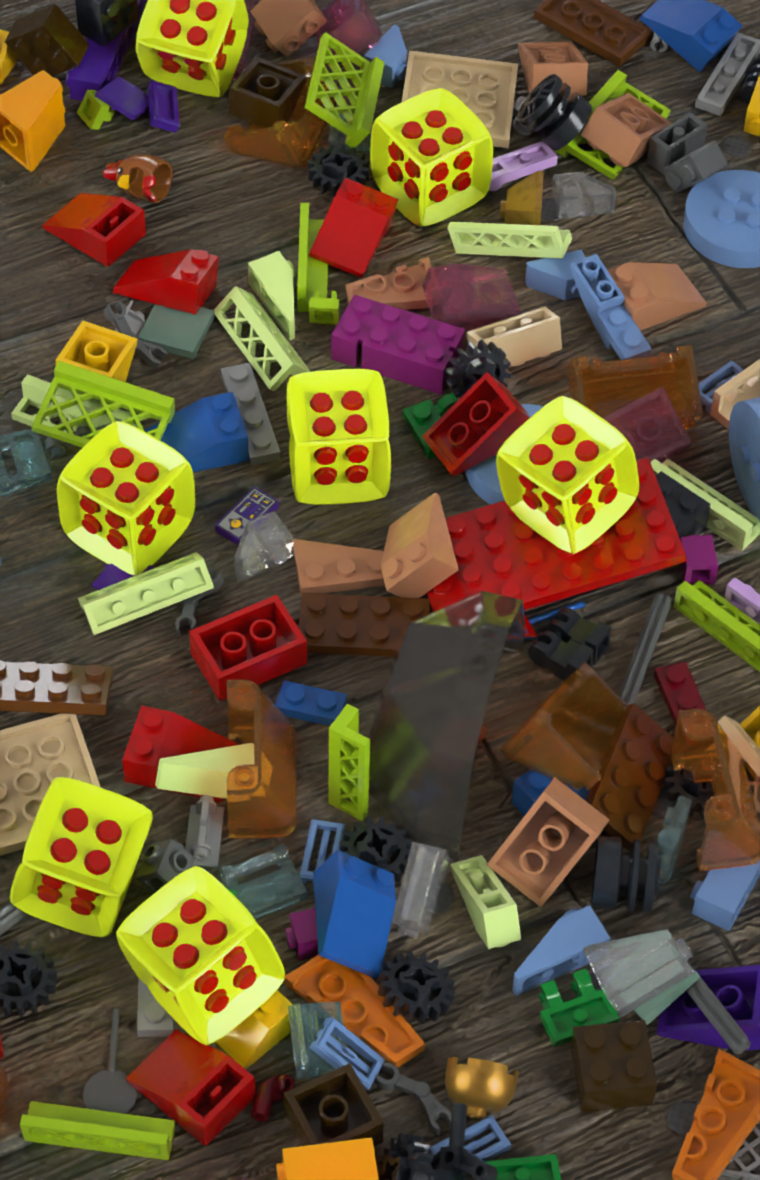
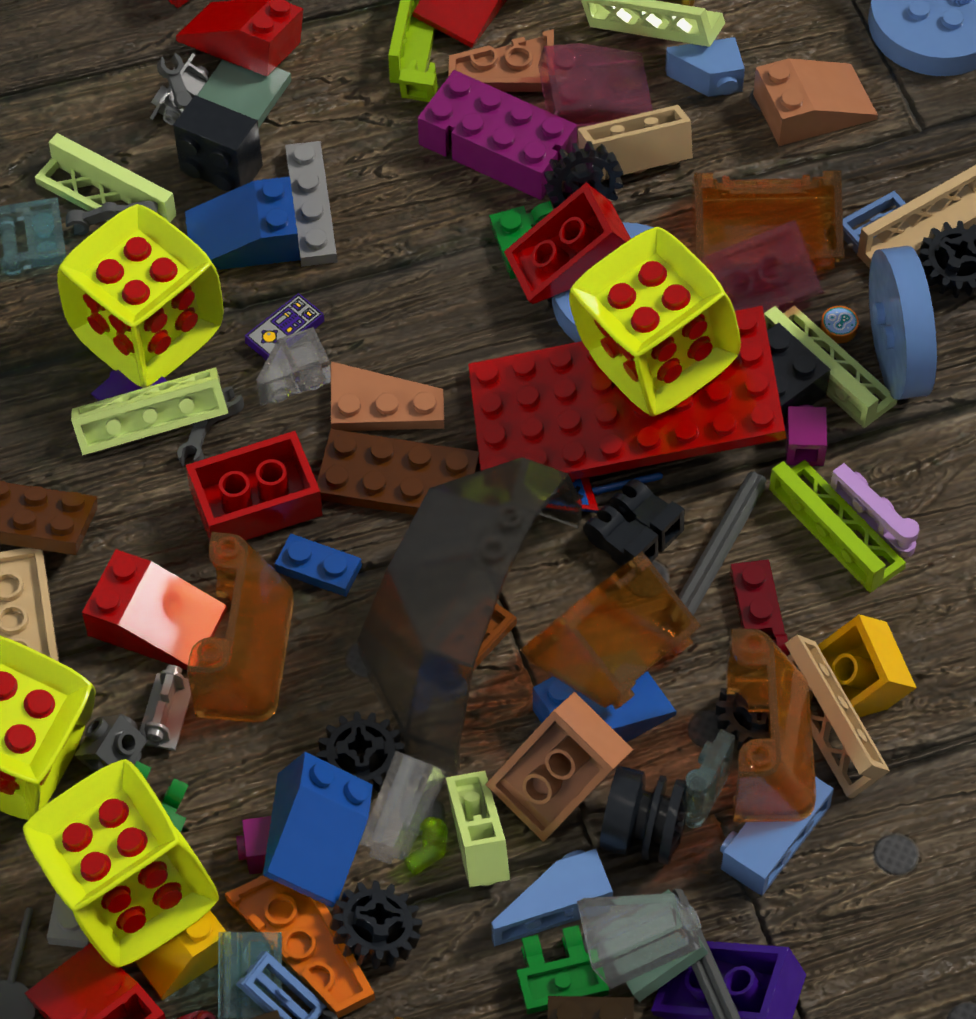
camera: 10 degrees right, 5 degrees up
lime fence [31,360,175,448] -> none
yellow slope [55,321,137,382] -> none
yellowish green slope [155,743,269,799] -> none
yellowish green fence [214,286,310,391] -> none
clear light blue plate [219,843,307,919] -> none
yellowish green slope [248,251,295,341] -> none
neon yellow piece [287,369,391,505] -> none
medium blue tile [299,819,345,885] -> none
lime fence [328,704,370,822] -> none
nougat slope [380,493,459,598] -> none
medium blue slope [570,254,652,365] -> none
reddish brown plate [586,703,679,851] -> none
none -> black brick [173,95,263,191]
none -> clear neon green arm [404,817,448,875]
none -> tile [820,306,859,343]

